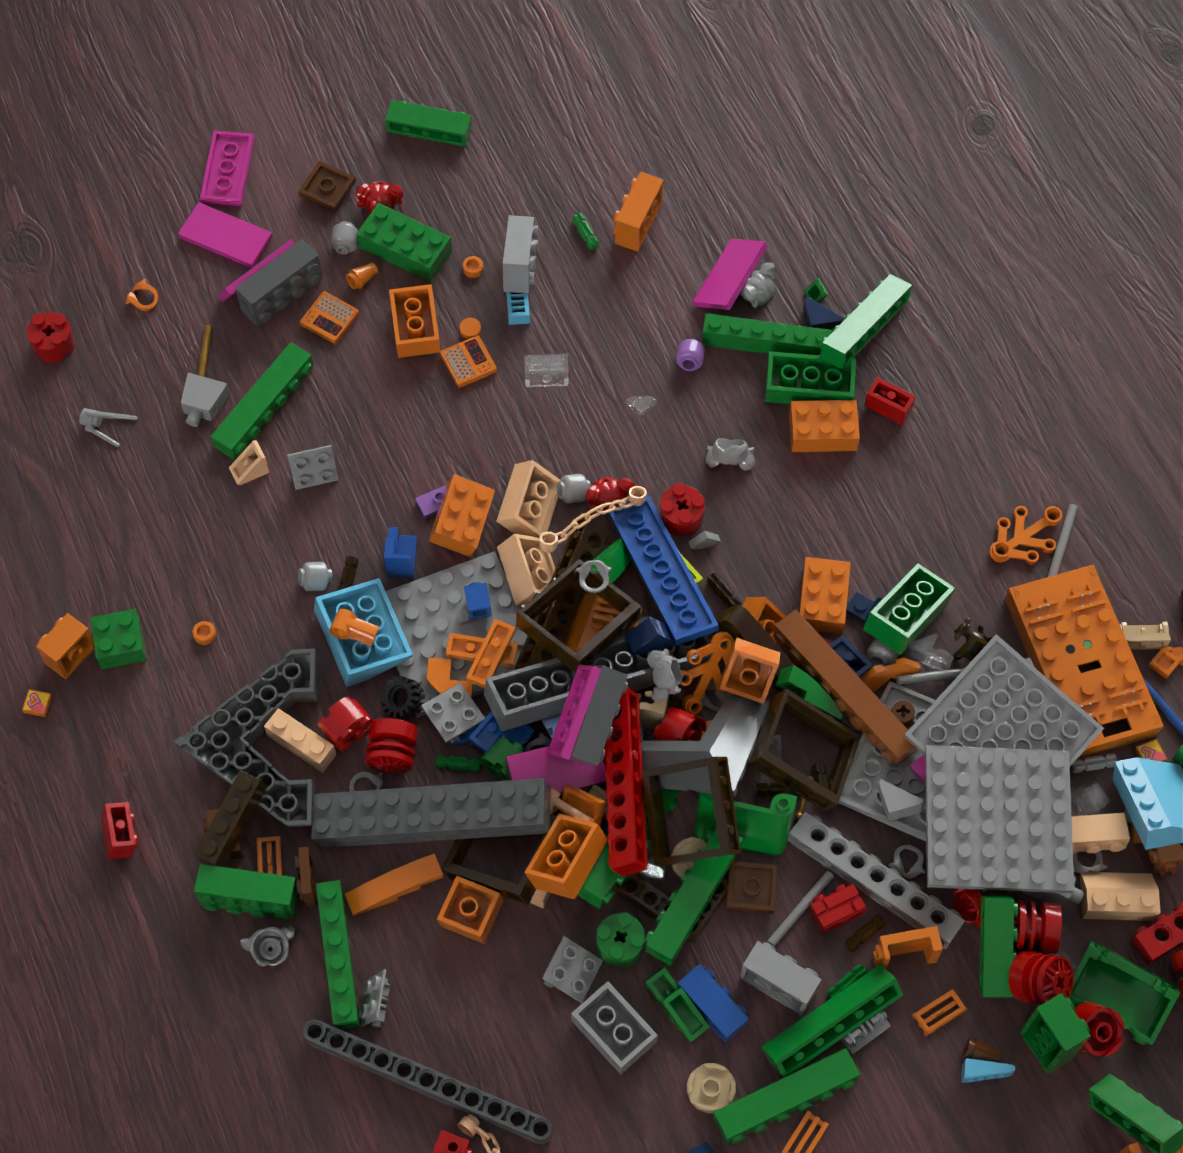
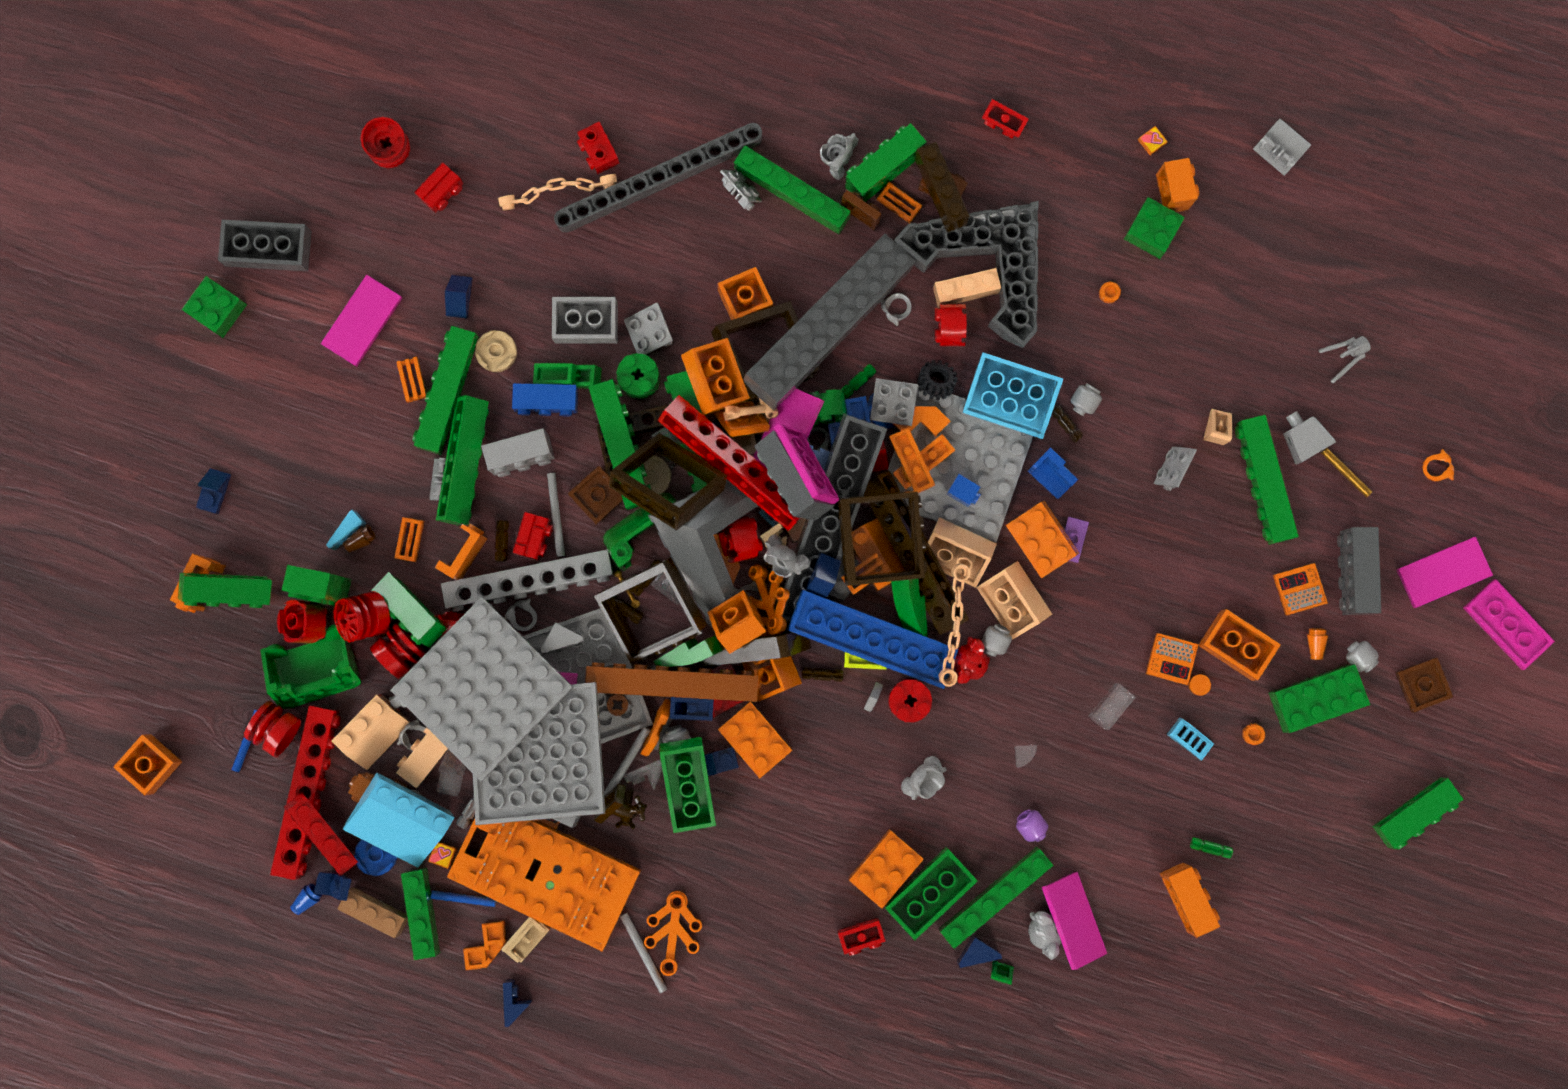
camera: 135 degrees right, 20 degrees up
red brick [27,312,75,363] -> none
dark pink tile [218,239,295,302] -> none
orange piece [329,609,379,646] -> none
orange slope [345,853,443,917] -> none
red hair [356,181,404,214] -> none
red wheel [364,718,418,773] -> none
light grey brick [503,215,538,293] -> none
light grey piece [576,560,612,593] -> none
brick [820,274,912,370] -> none
green axle [826,964,868,999] -> none

